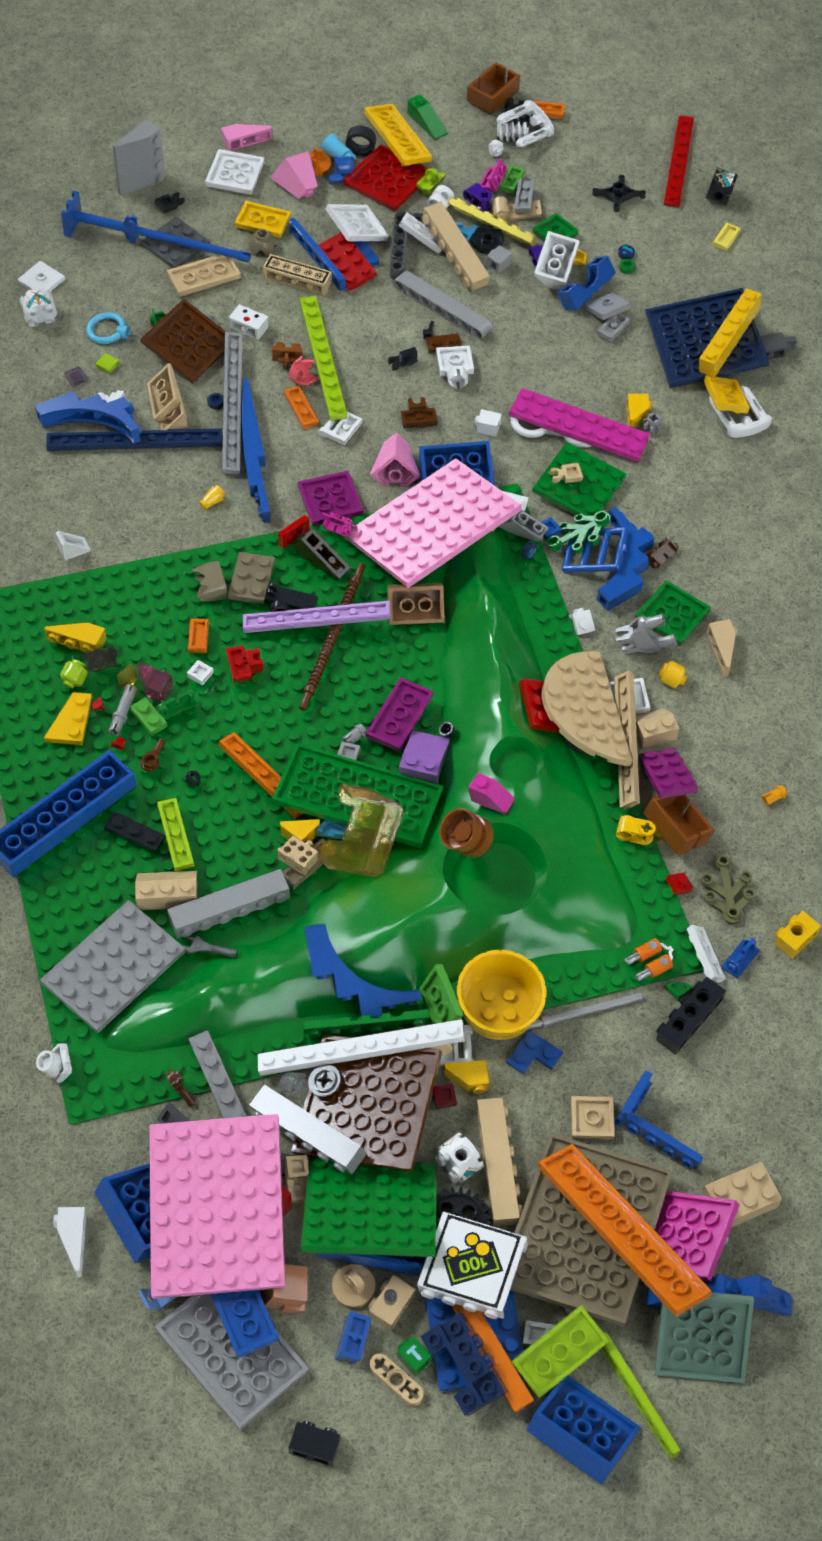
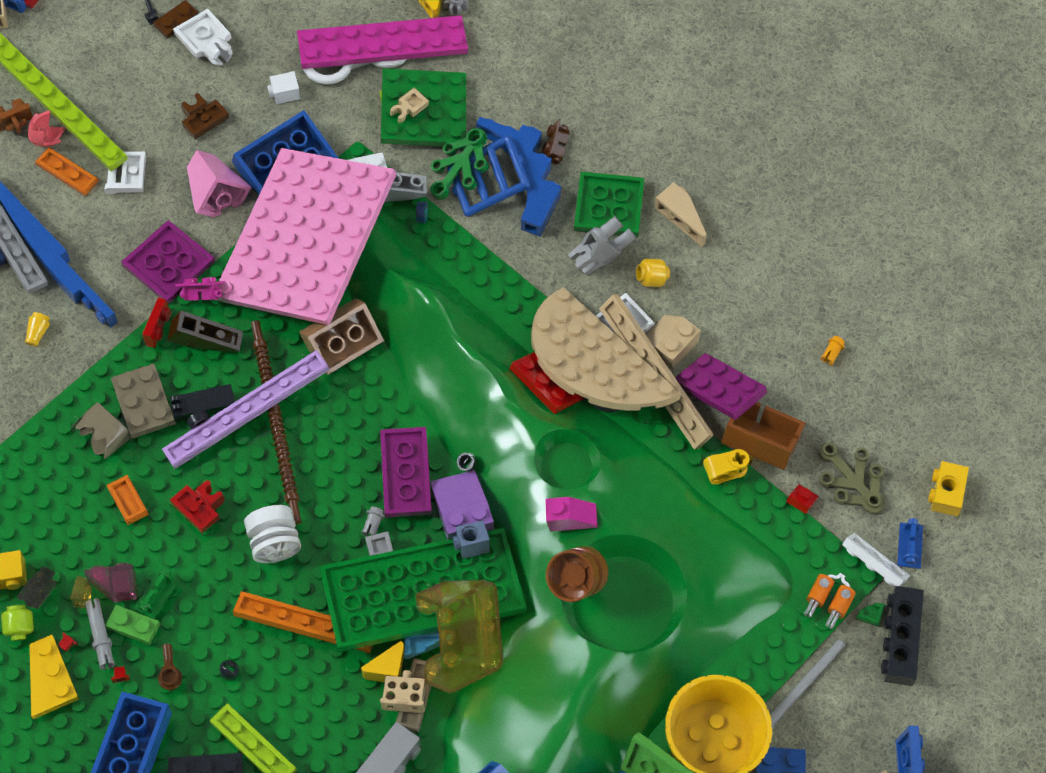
camera: 30 degrees left, 5 degrees up
white plate [187,660,214,686] -> none
black plate [388,347,418,371] -> none
blue plate [541,517,562,540] -> none
white bracket [569,608,595,635] -> none
none -> white wheel [244,505,301,563]
none -> sand blue brick [453,520,490,559]

